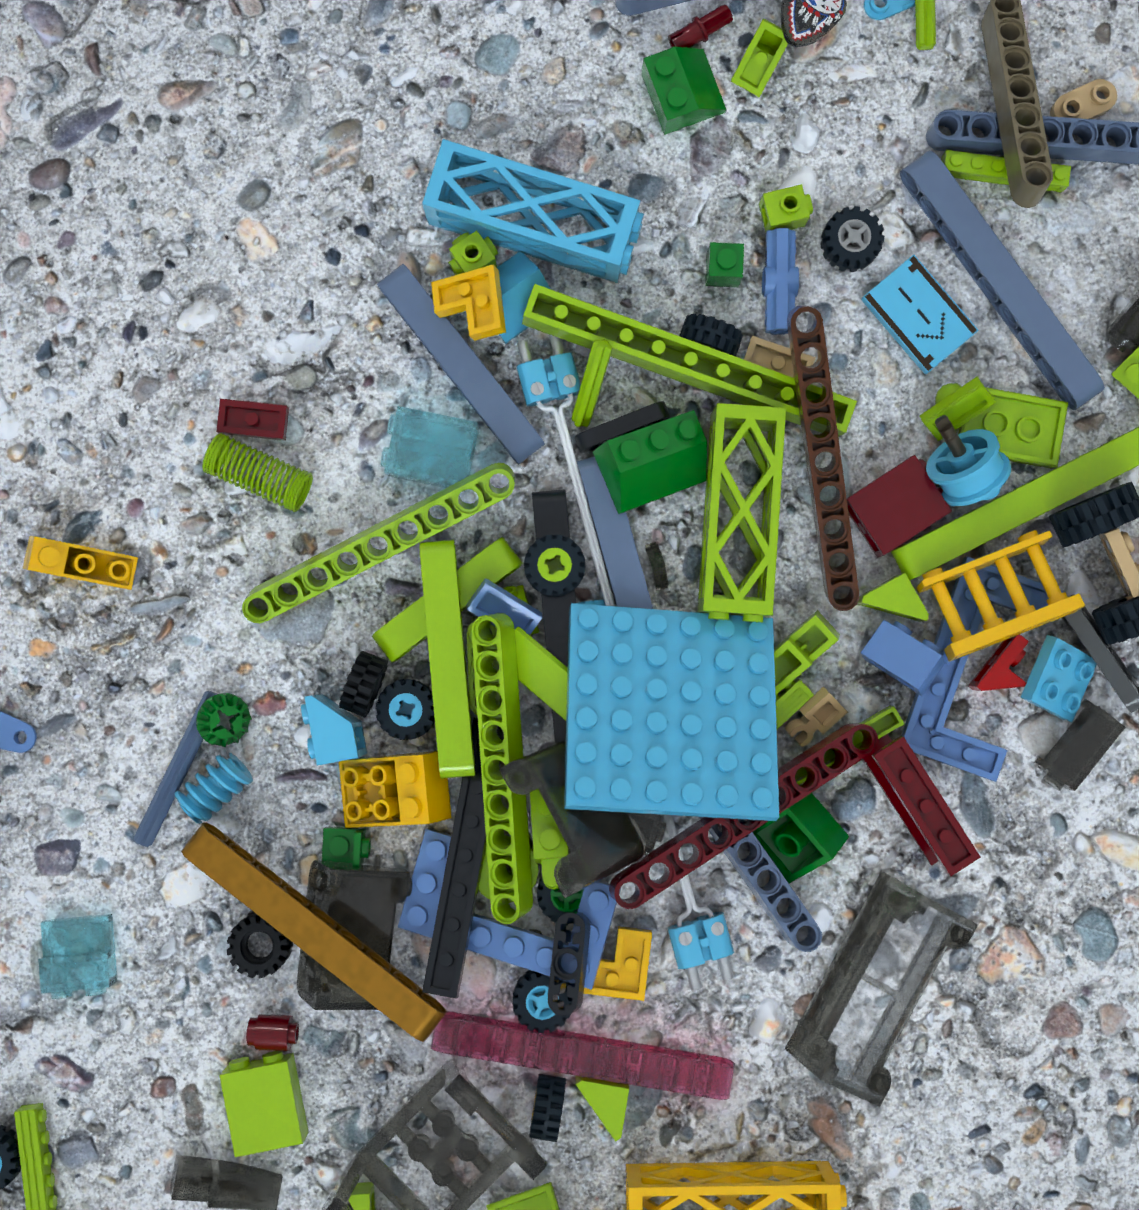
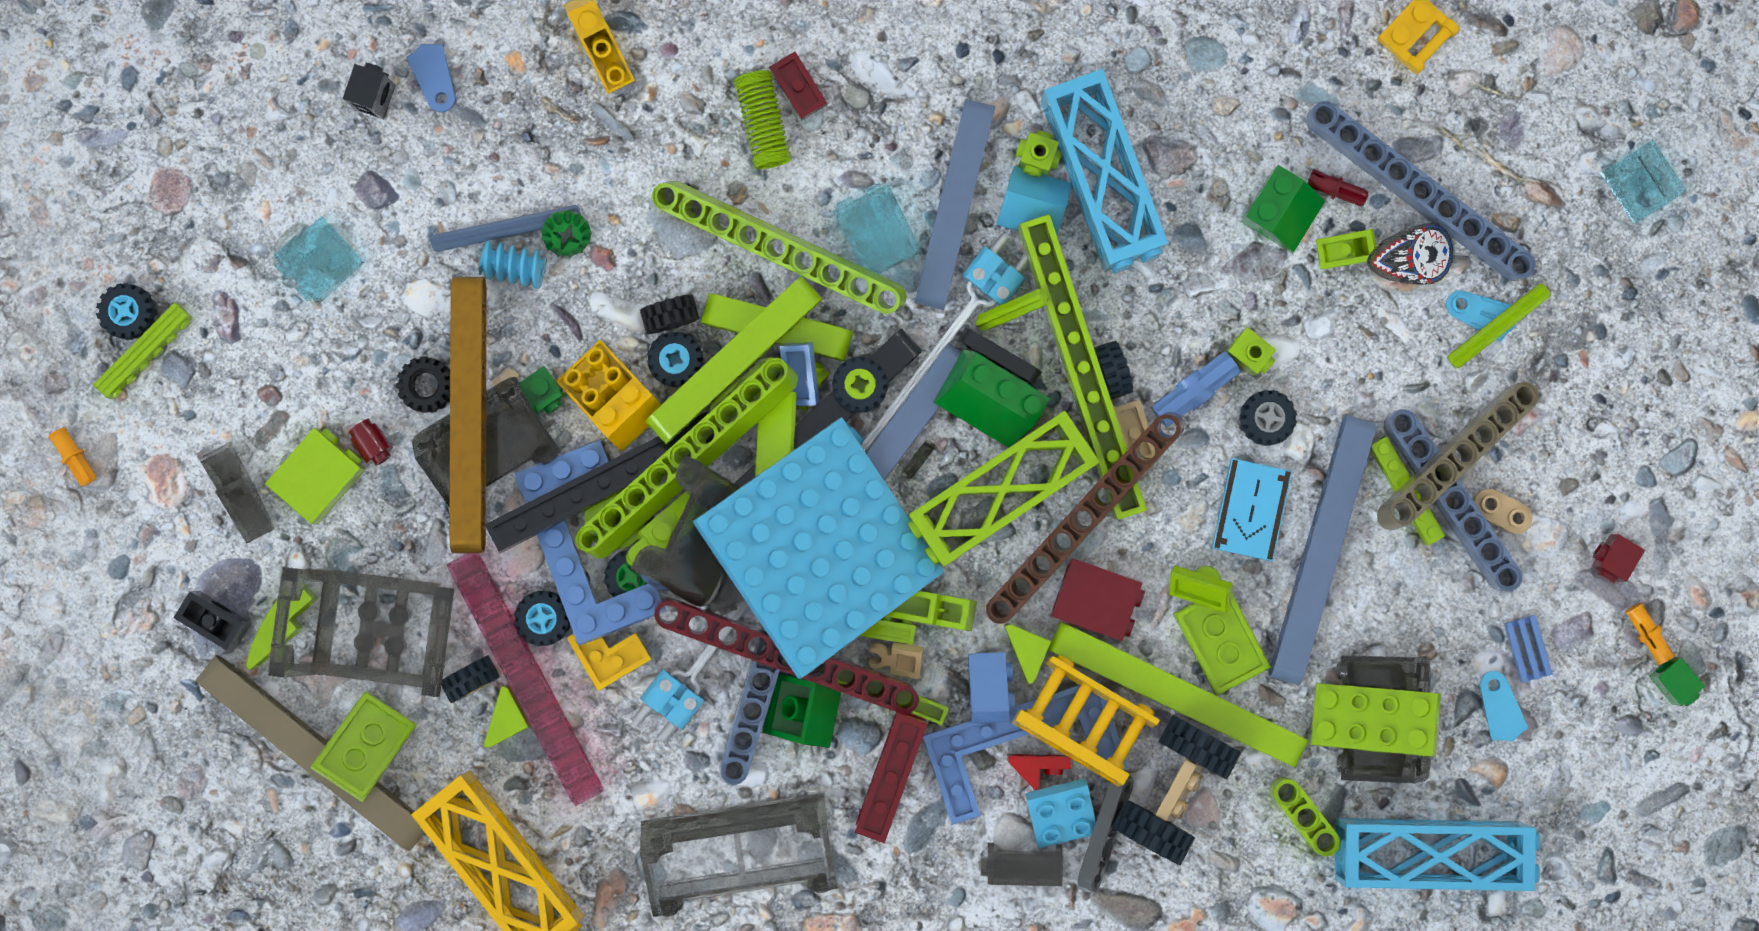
camera: 50 degrees right, 0 degrees up
medium azure slope [301,694,367,766] -> none
yellow plate [431,264,506,341] -> none
black beam [548,911,591,1016] -> none
green brick [705,242,744,288] -> none
medium azure wheel [926,415,1011,506] -> none

